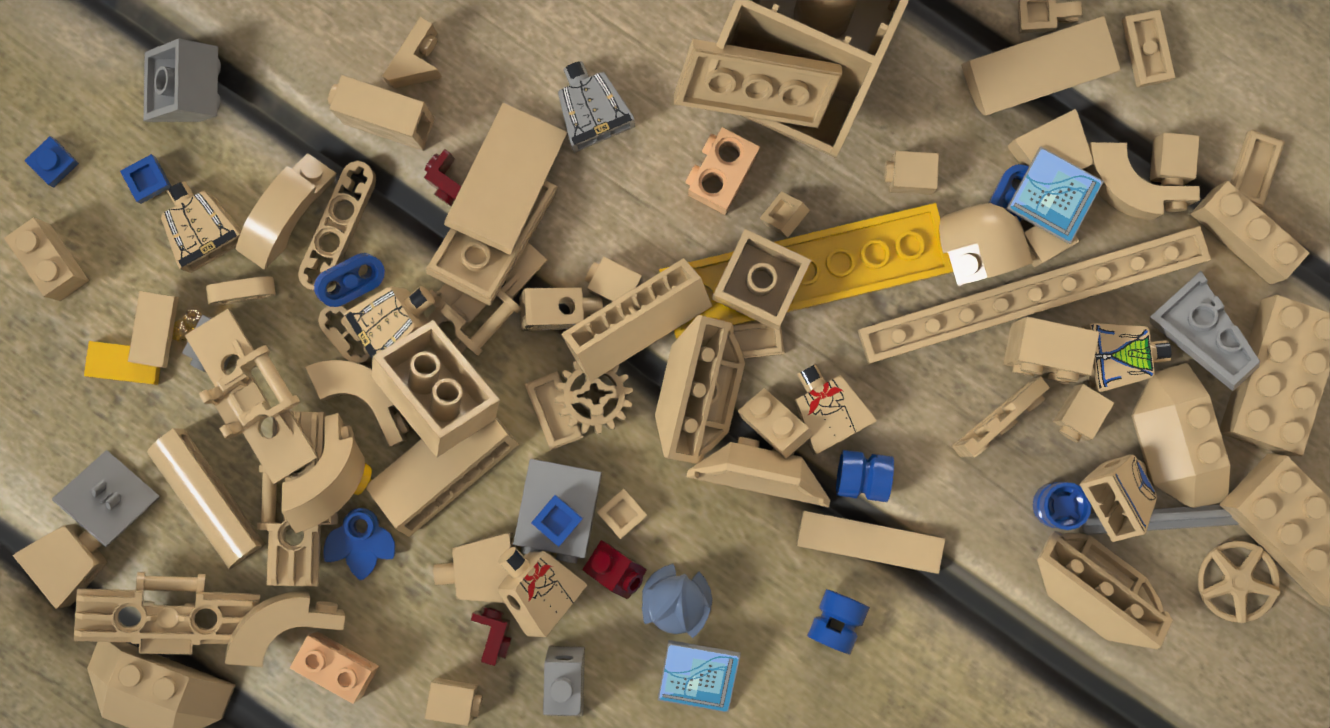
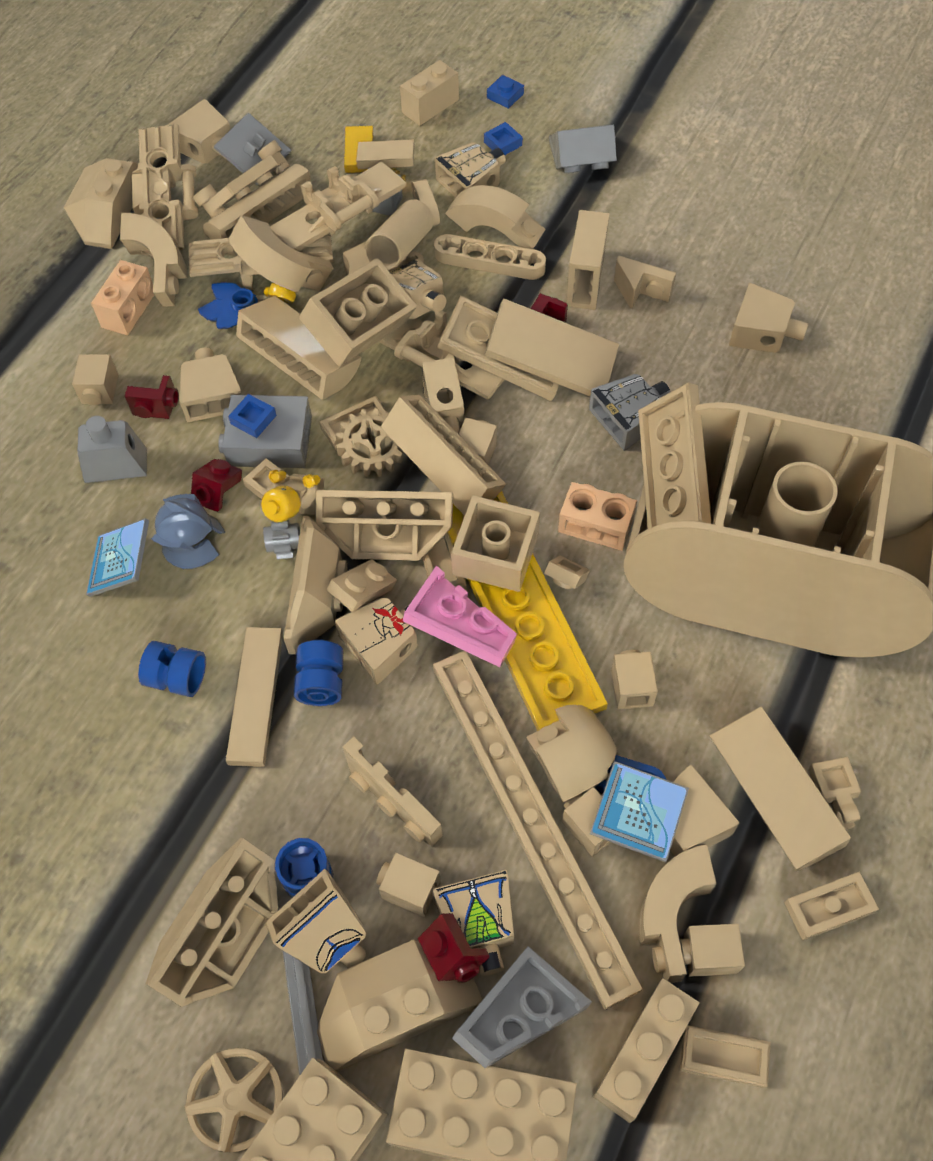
camera: 80 degrees right, 25 degrees down
blue plate [314,253,385,307] -> none
tan torso [498,547,587,637] -> none
tan brick [1003,317,1100,384] -> none
none -> tan plate [192,140,290,219]
none -> yellow piece [261,469,324,523]
none -> light grey gear [263,520,300,560]
none -> tan piece [365,200,433,271]
none -> bright pink wing [403,566,517,667]
none -> dark red bracket [418,913,490,983]

